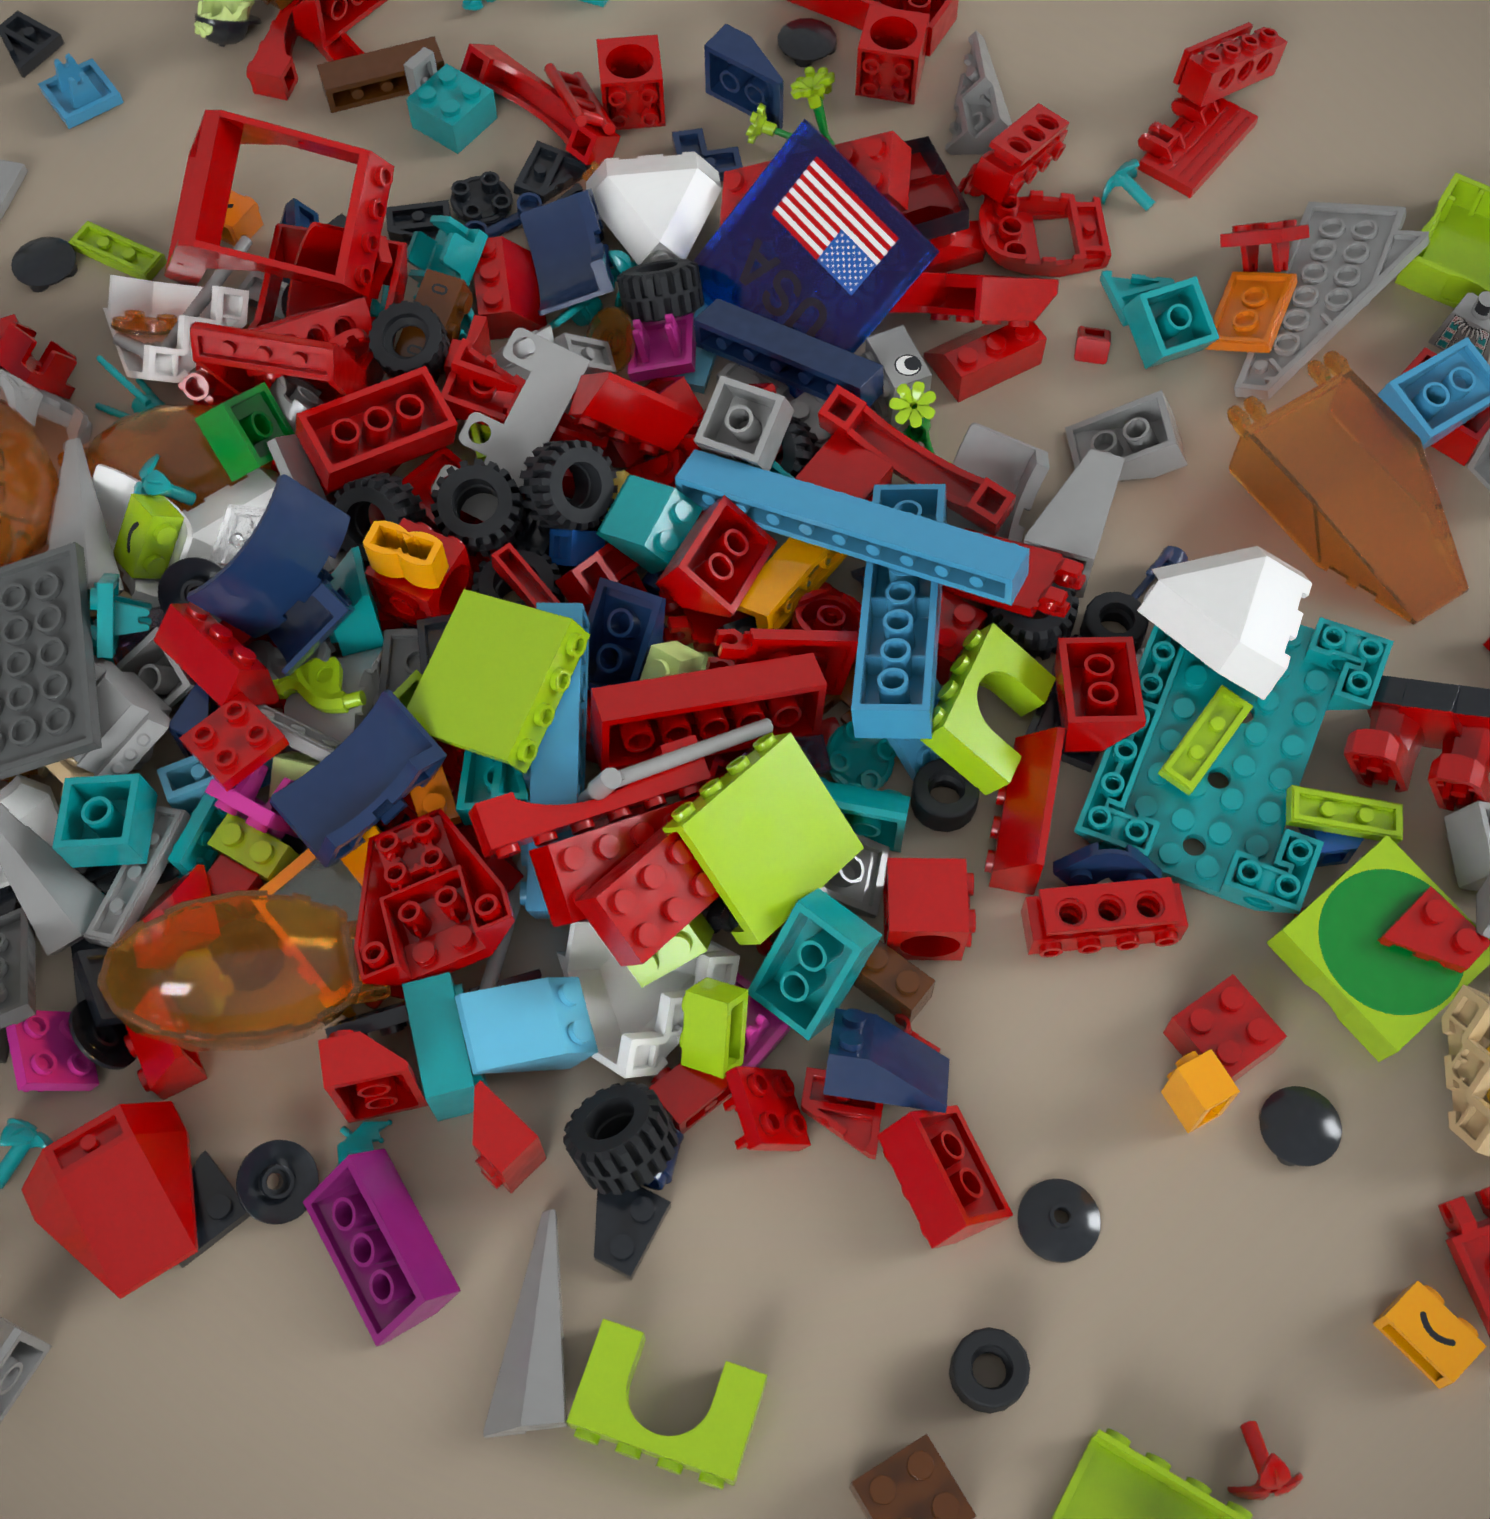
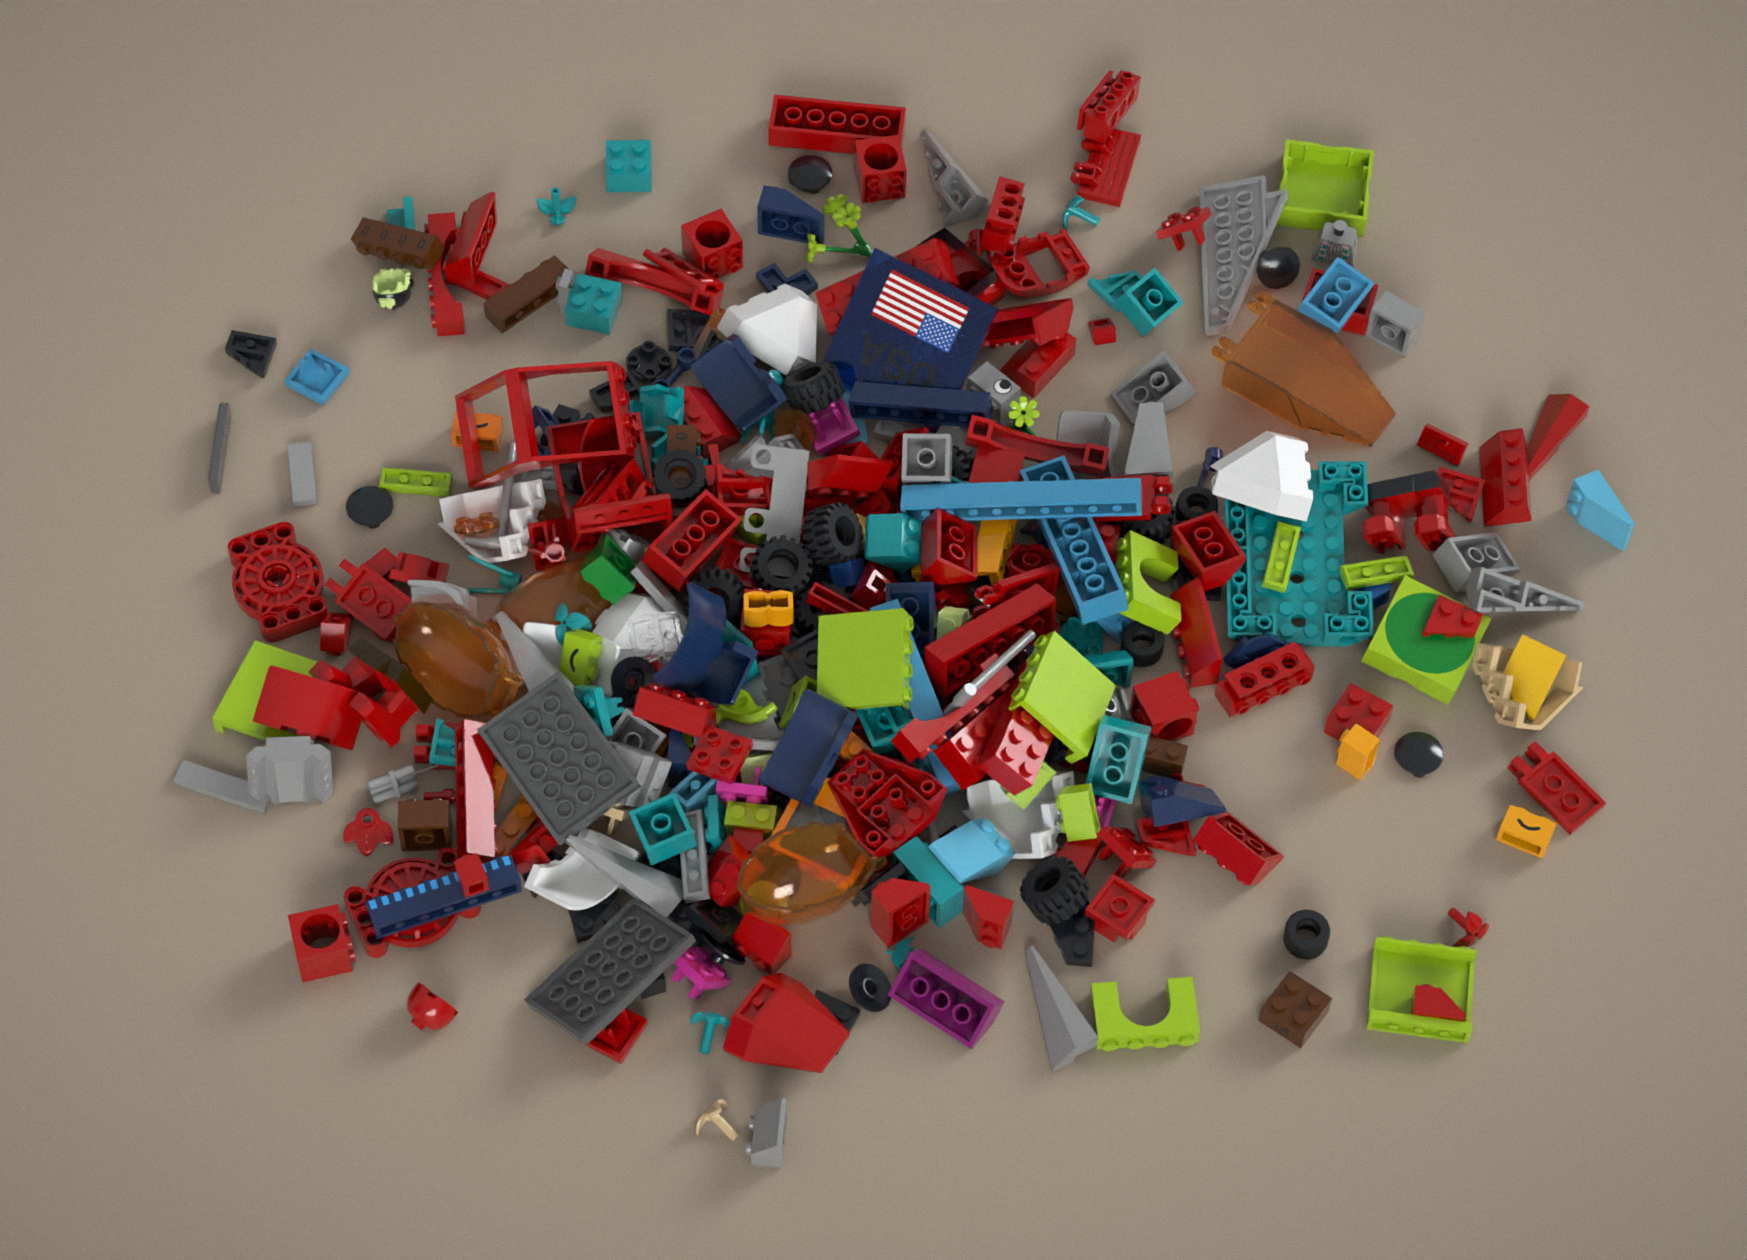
camera: 25 degrees left, 5 degrees down
black dish [1017,1179,1101,1263] -> none
orange tile [1205,271,1298,353] -> none
none -> red panel [1085,874,1155,942]
none -> black dish [1256,247,1300,289]

